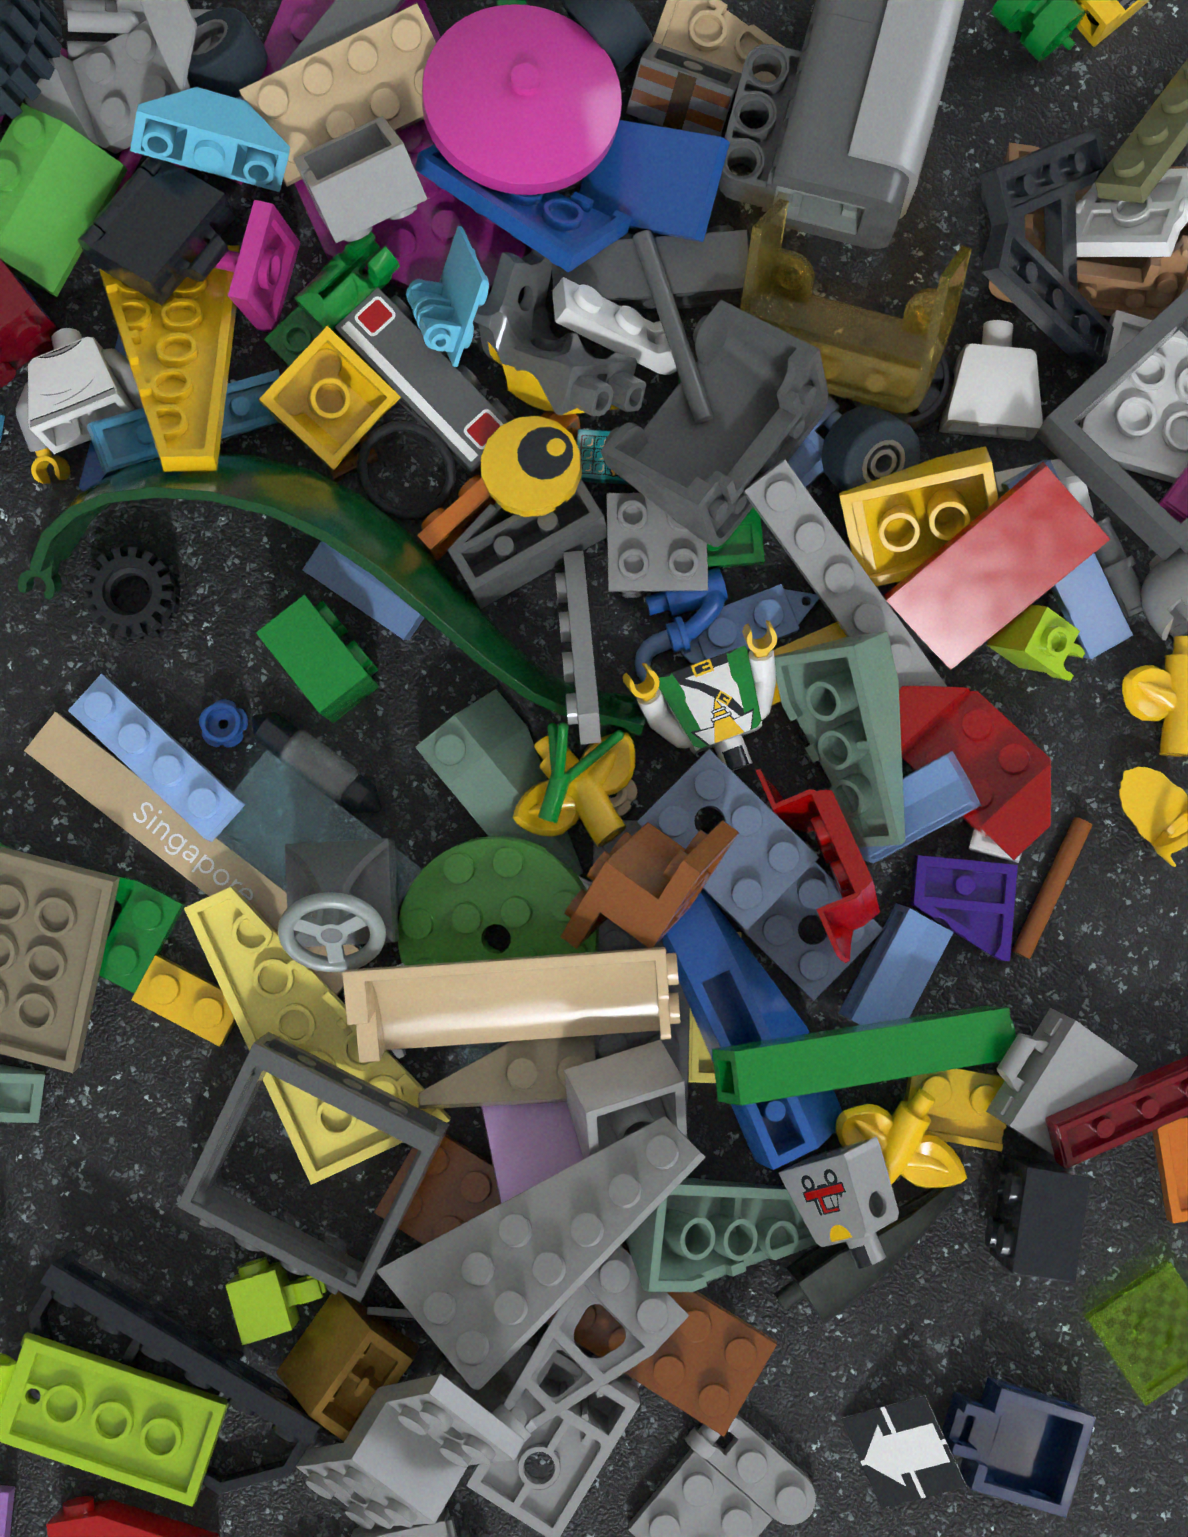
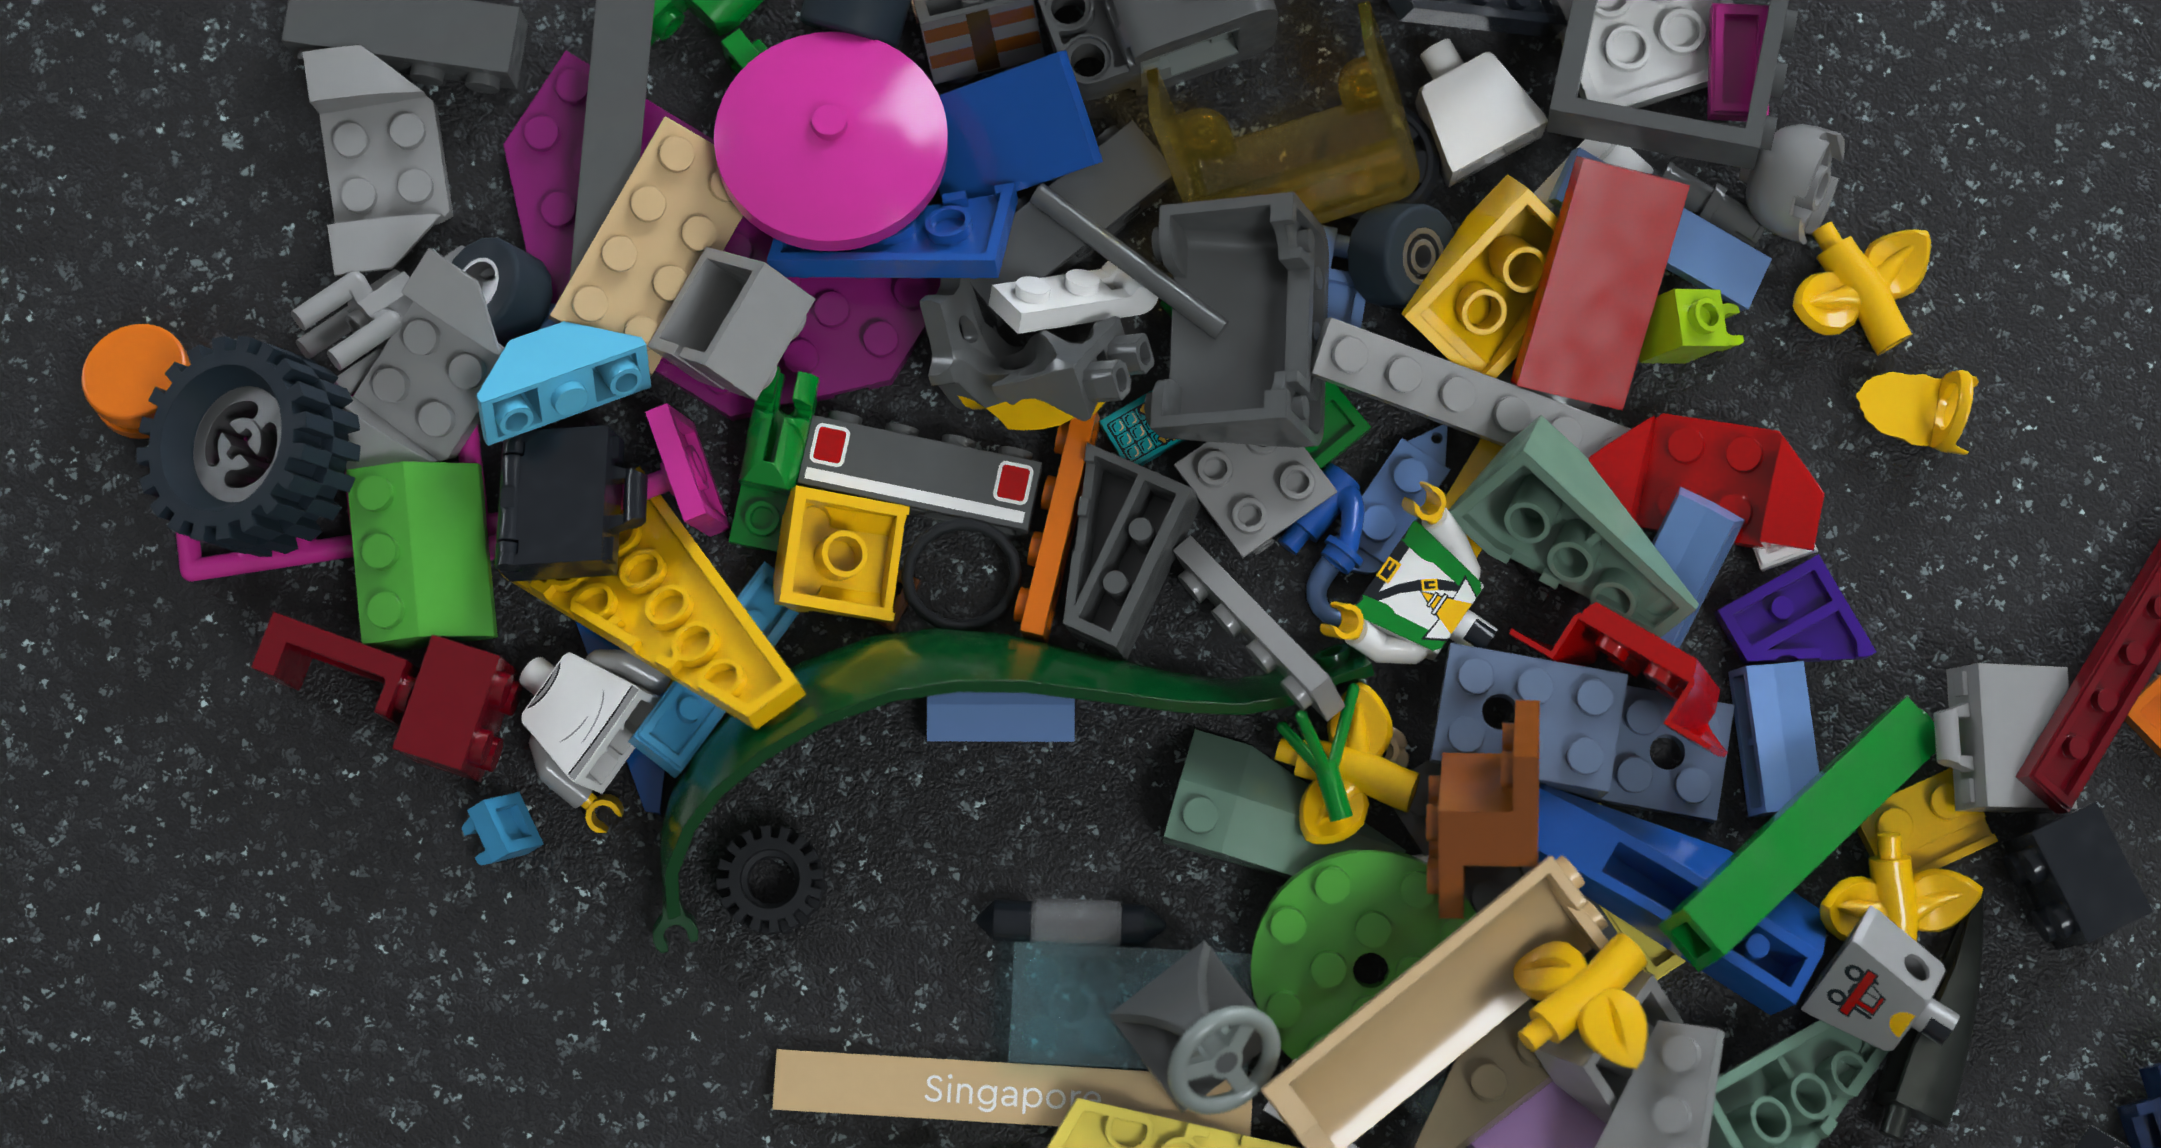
camera: 30 degrees left, 5 degrees down
light blue plate [68,674,246,842] -> none
blue plate [199,699,248,748] -> none
green piece [256,594,379,723] -> none
medium azure hinge [406,226,489,367] -> none
yellow tile [481,416,582,517] -> none
dark orange bar [1012,817,1093,960] -> none
none -> yellow plant [1514,933,1648,1070]

